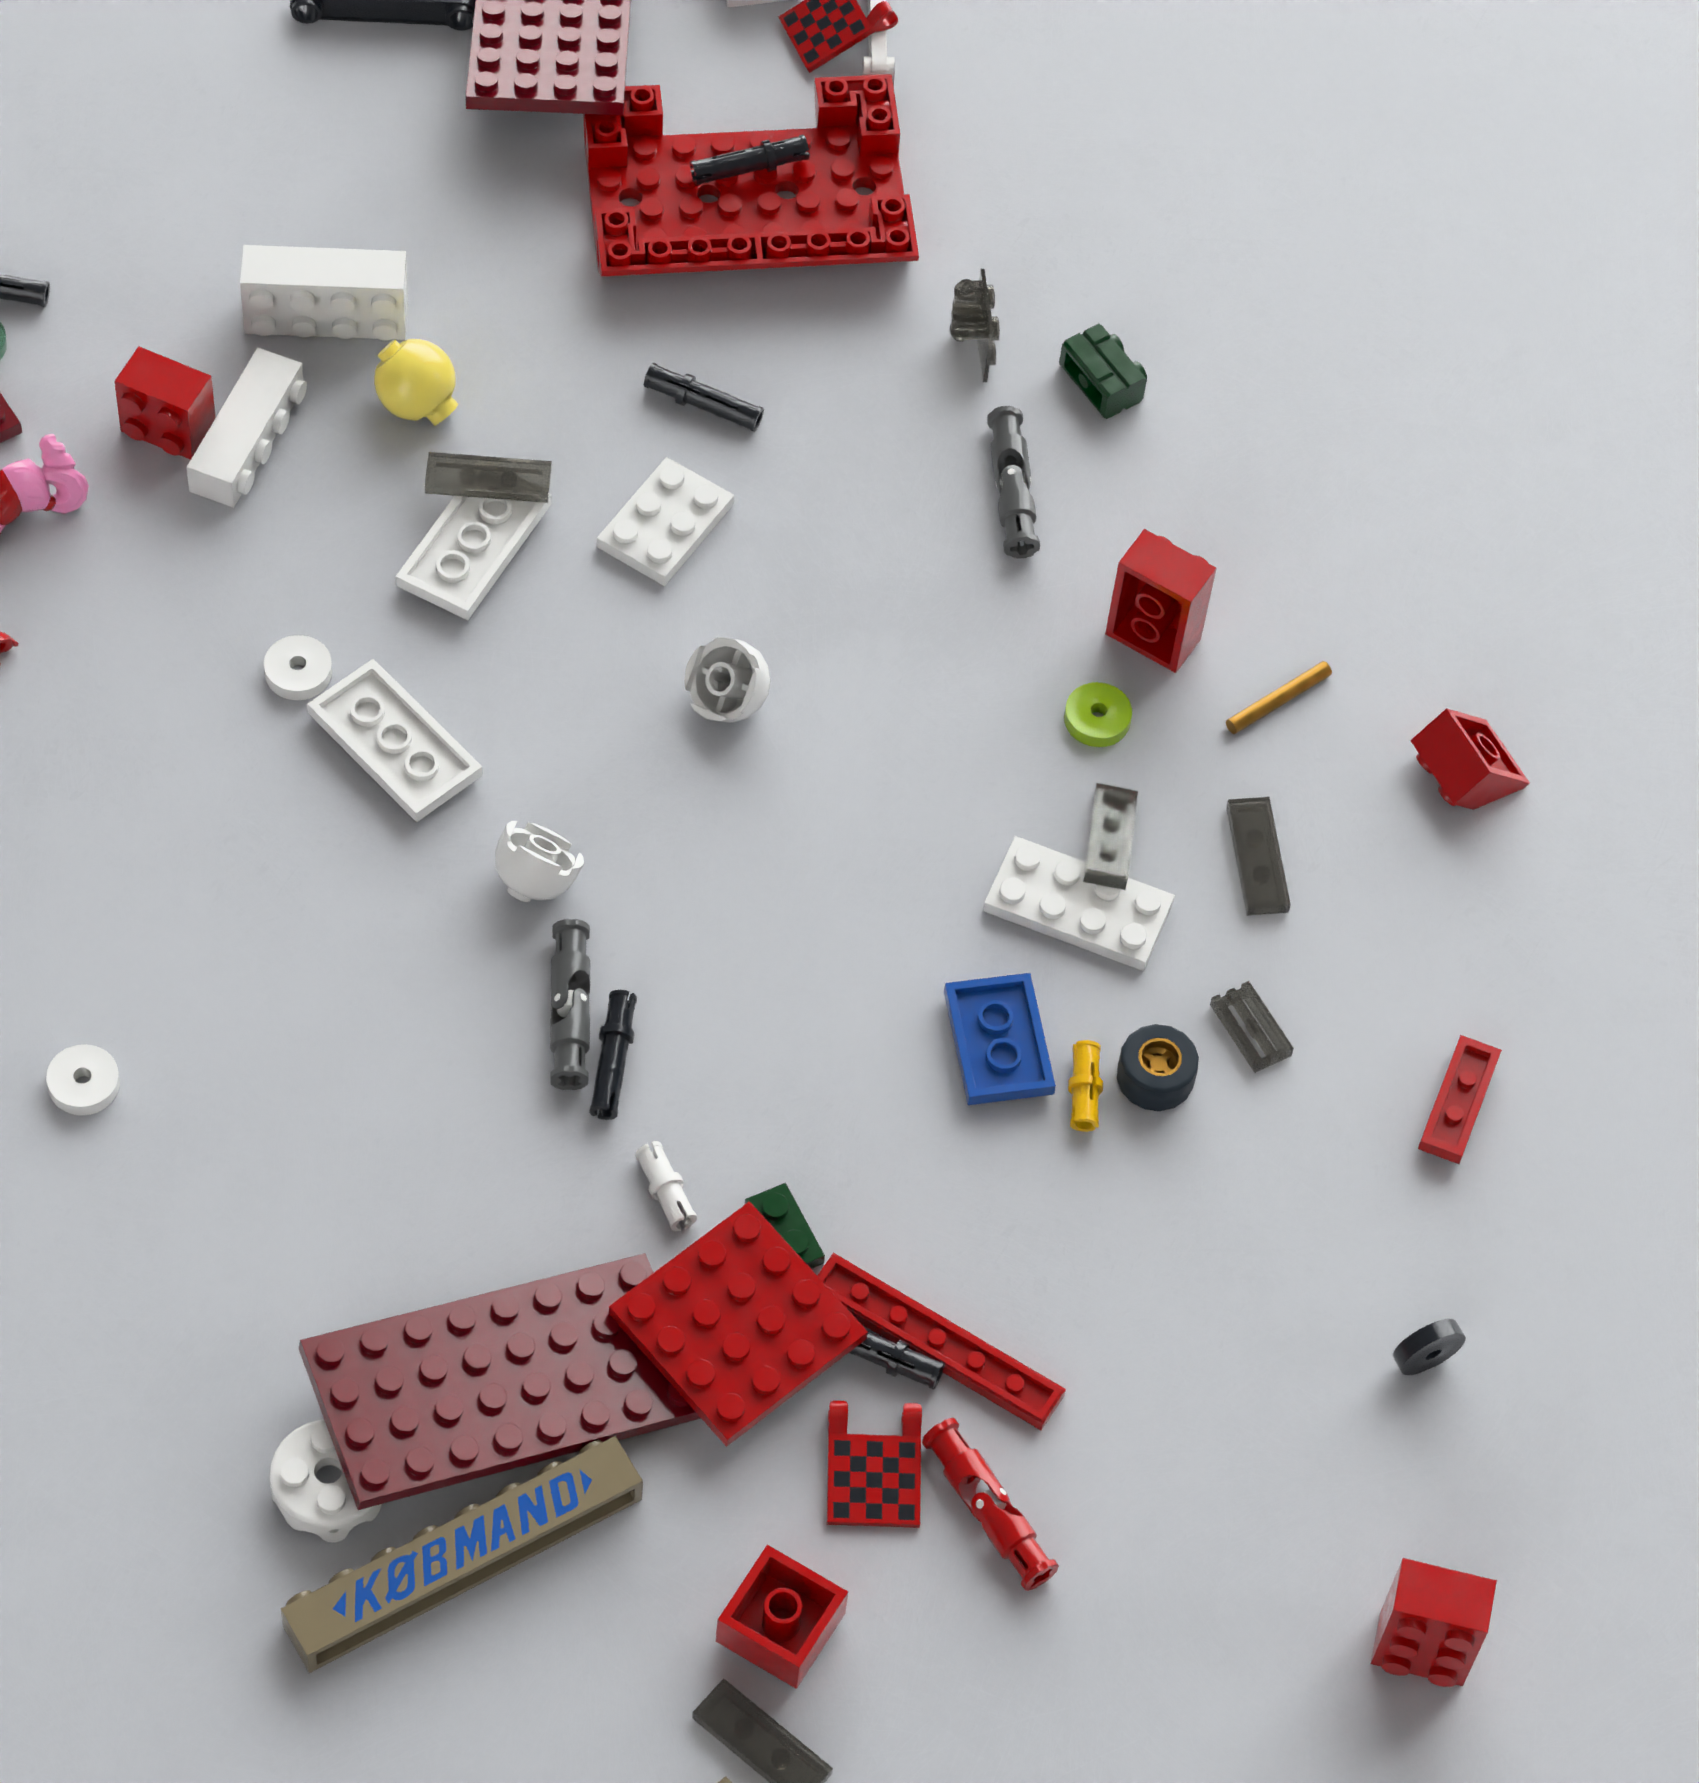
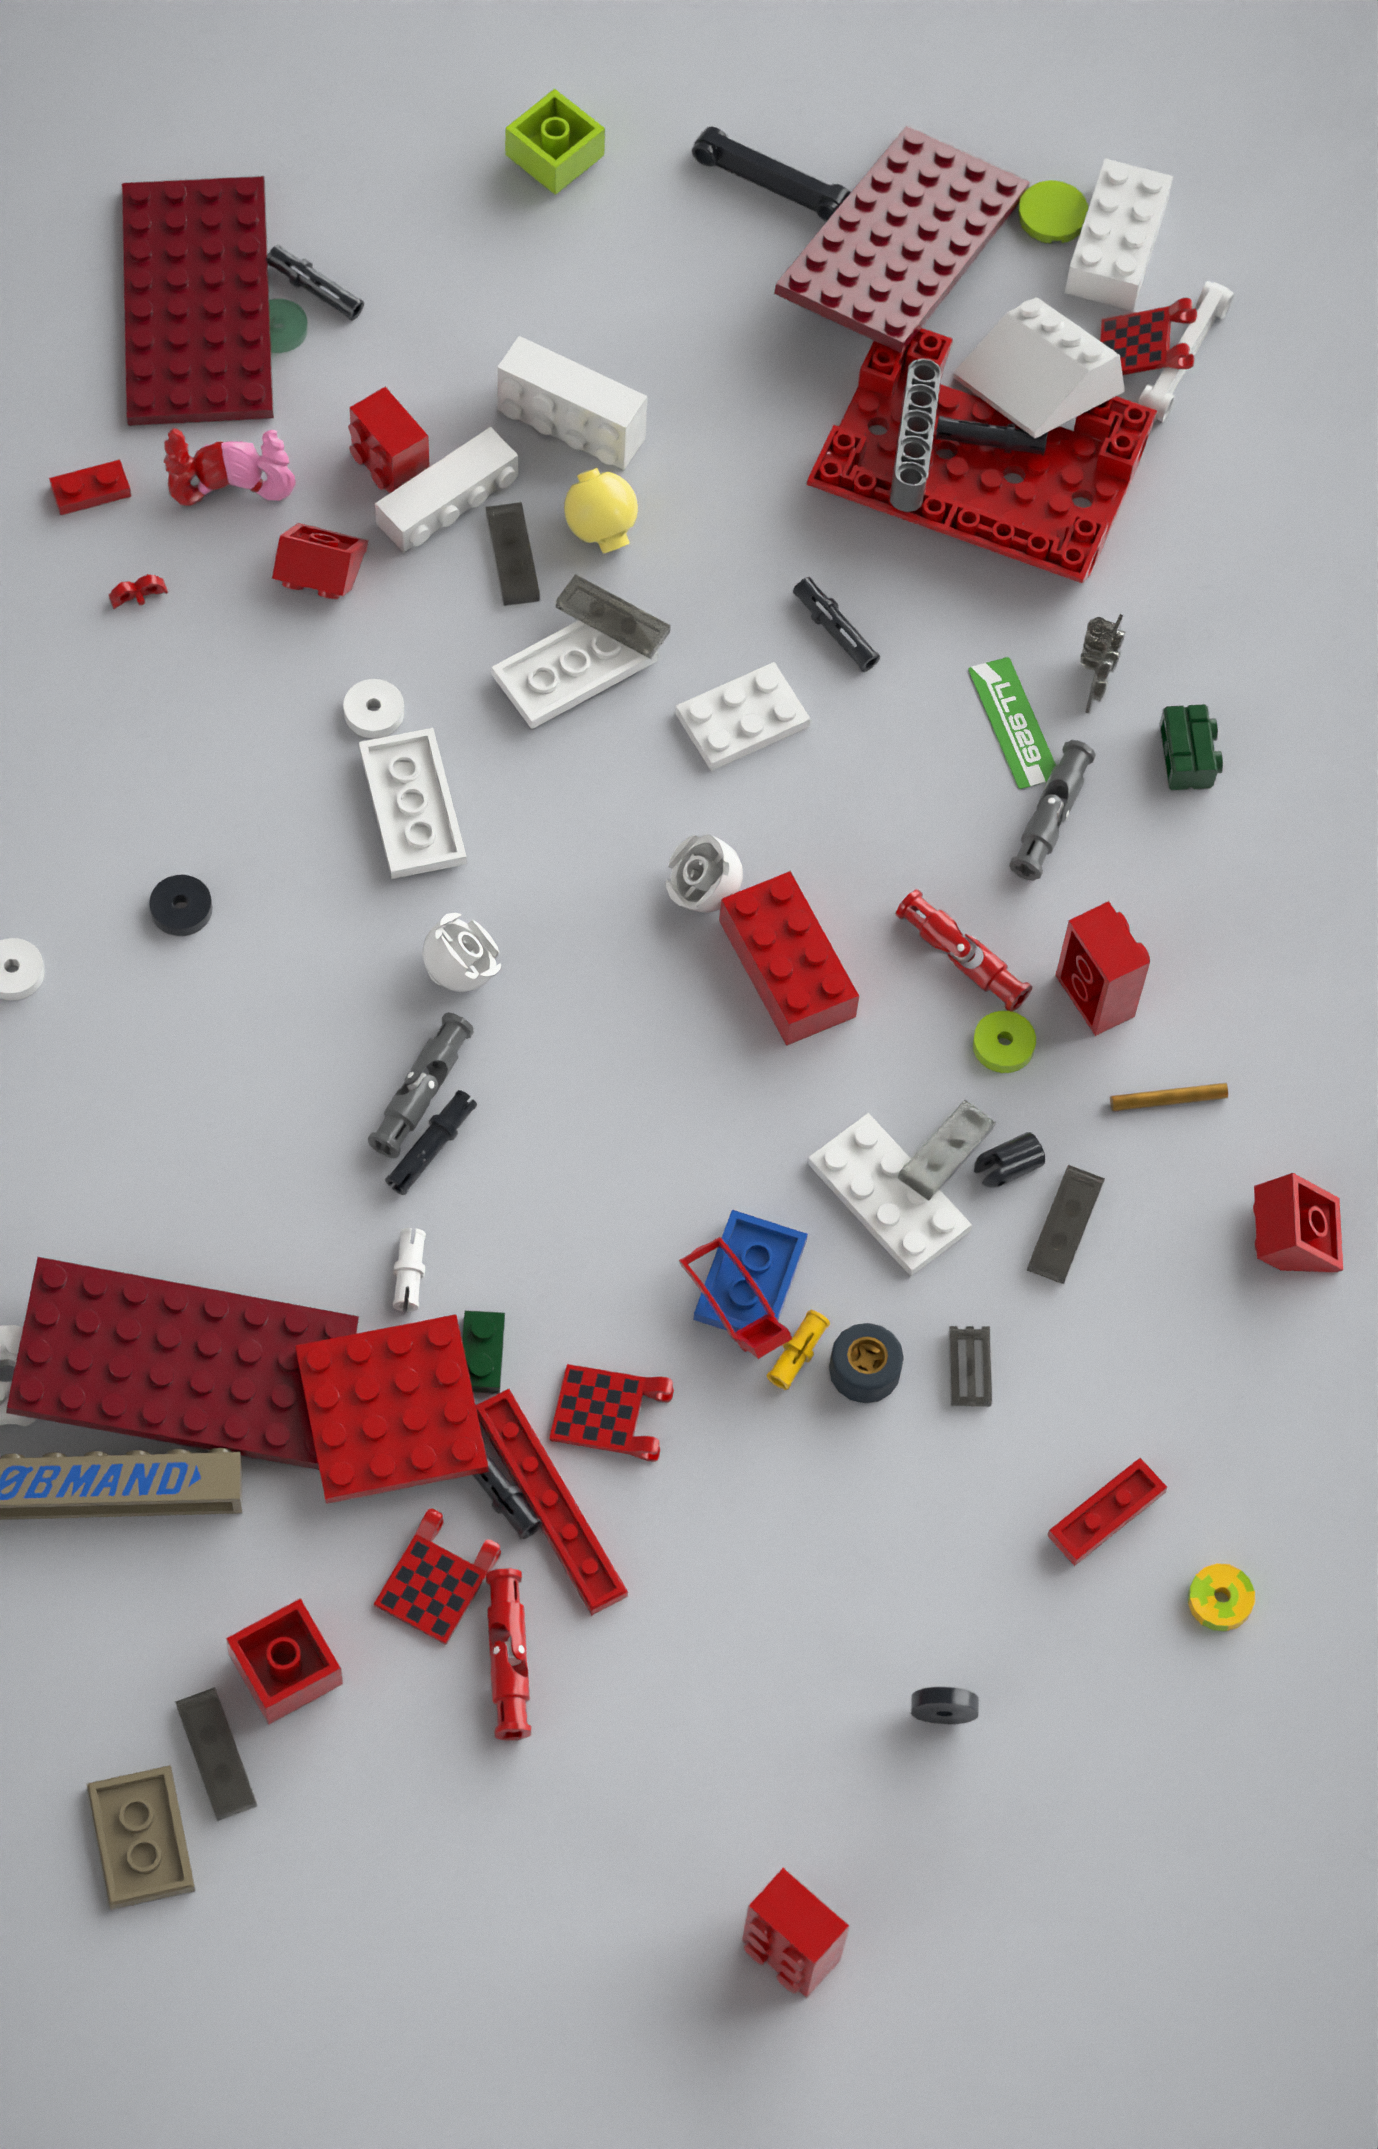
camera: 30 degrees right, 5 degrees up
none -> black piece [149,875,213,936]
none -> red slope [272,523,369,599]
none -> clear smoke tile [485,502,540,606]
none -> lime brick [505,88,605,195]
none -> red flag [549,1364,674,1462]
none -> red piece [679,1237,792,1359]
none -> red brick [719,871,859,1046]
none -> dark grey beam [890,359,941,512]
none -> red piece [895,889,1032,1012]
none -> white slope [953,297,1125,438]
none -> bright green sticker [968,657,1056,789]
none -> black piece [974,1132,1045,1188]
none -> yellow piece [1188,1563,1255,1631]

